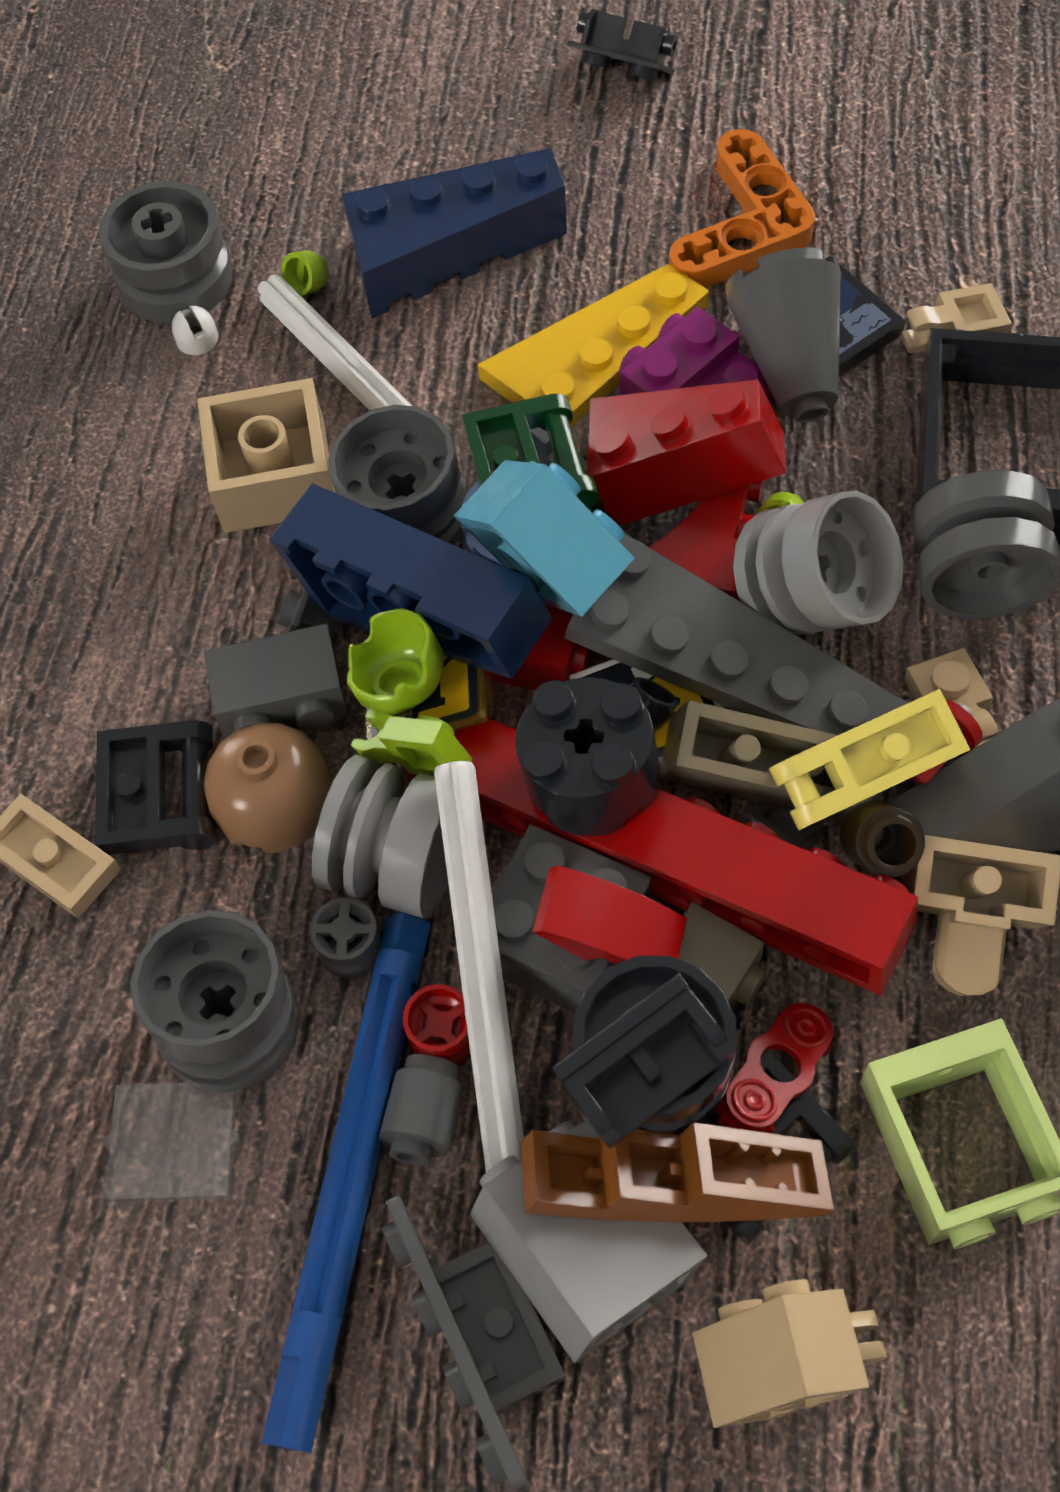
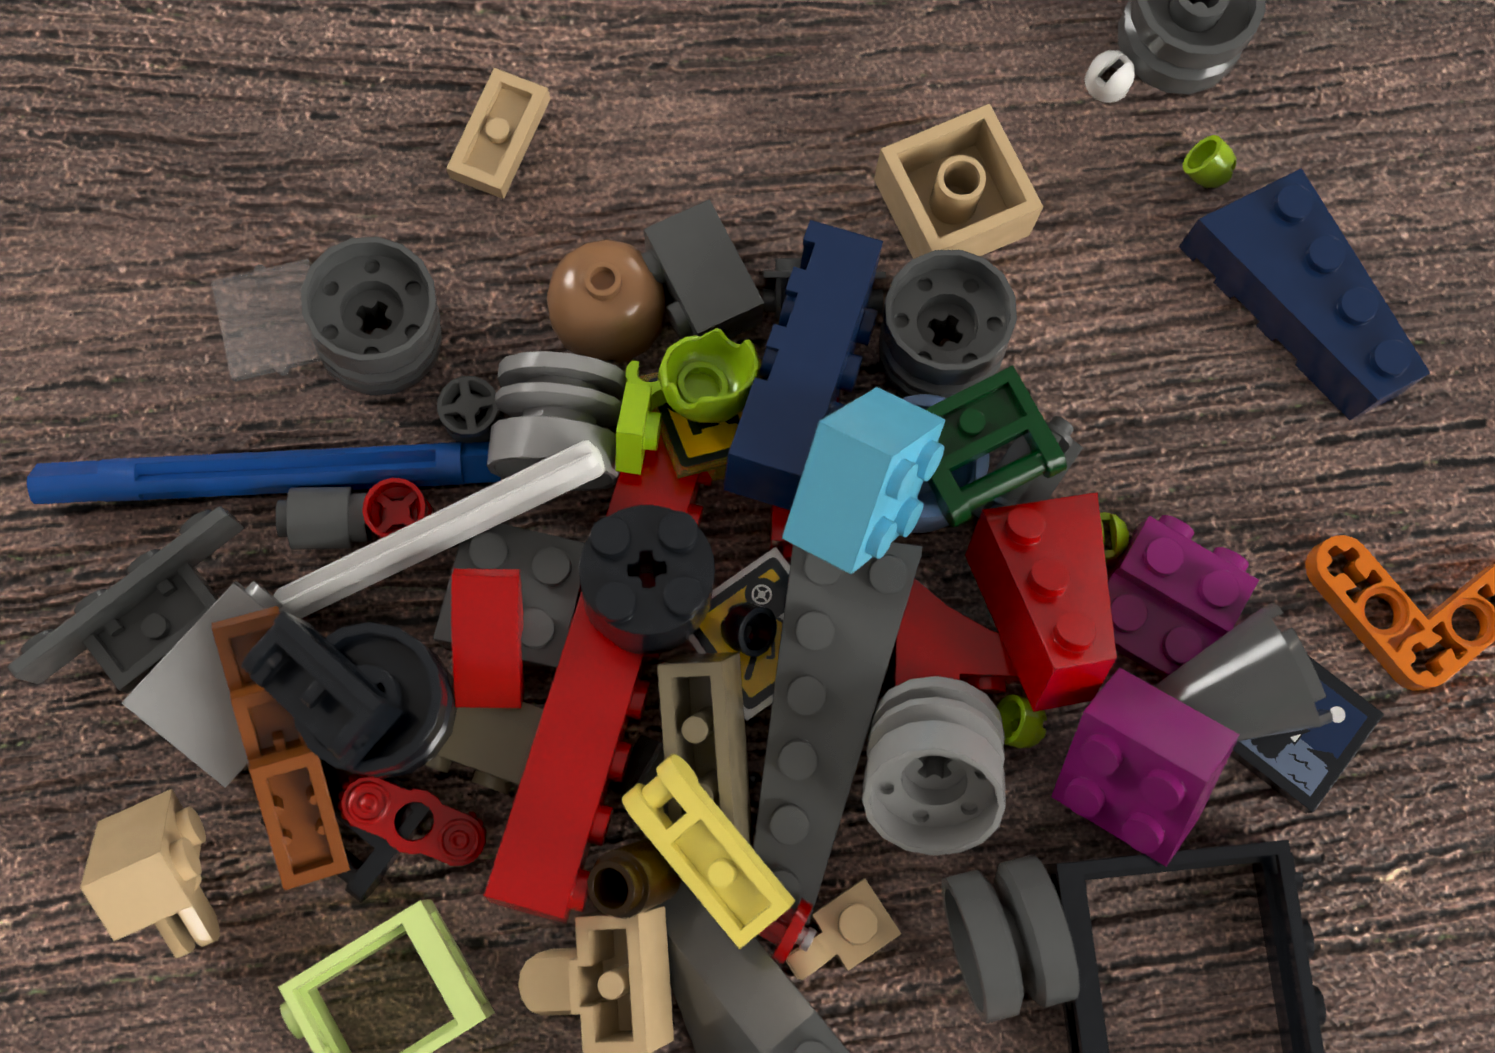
camera: 65 degrees right, 15 degrees up
black plate [95,720,215,855] -> none
white axle [257,275,412,411] -> none
yellow wing [477,264,710,427] -> none
tan plate [901,283,1012,353] -> none
none -> magenta brick [1051,667,1239,867]

